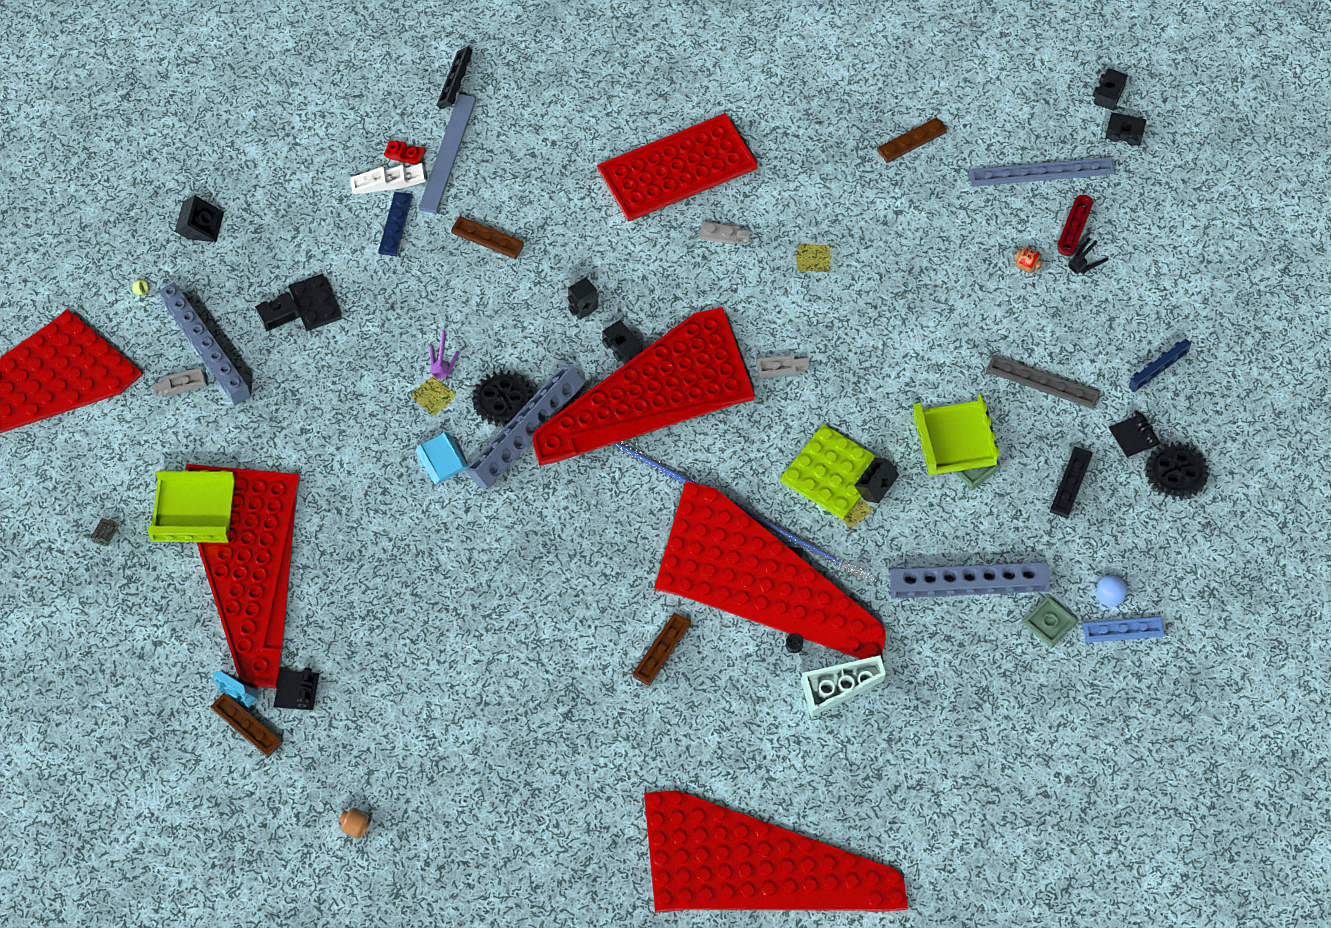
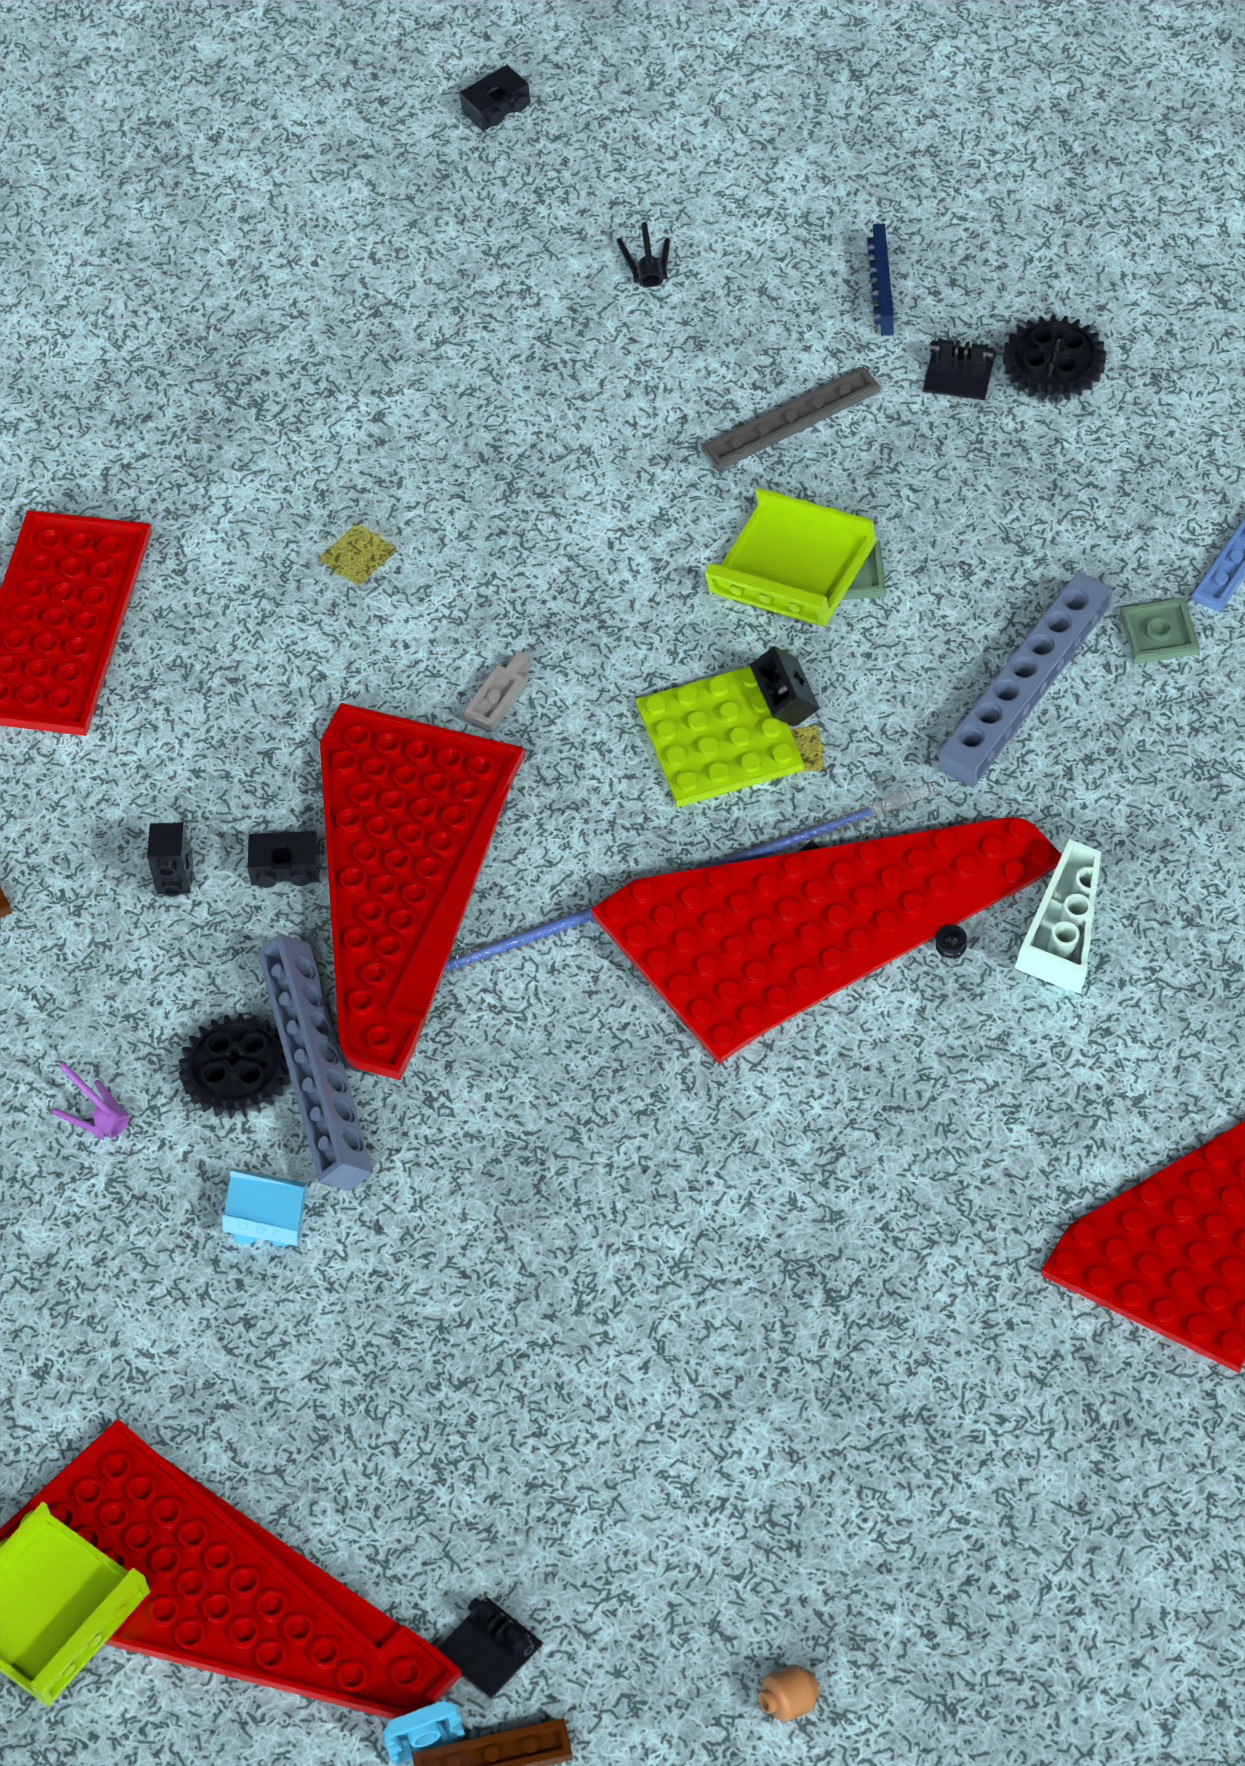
camera: 50 degrees left, 5 degrees down
clear yellow piece [411,376,456,416] -> none
reddish brown plate [632,612,691,687] -> none
light grey hinge [699,221,751,245] -> none
reddish brown plate [877,117,947,163] -> none
sand blue tile [969,157,1115,187] -> none
medium nougat head [1014,246,1043,273] -> none
black plate [1050,446,1093,519] -> none
dark red plate [1057,195,1093,256] -> none
black brick [1092,68,1128,111] -> none
light blue hair [1096,575,1127,607] -> none

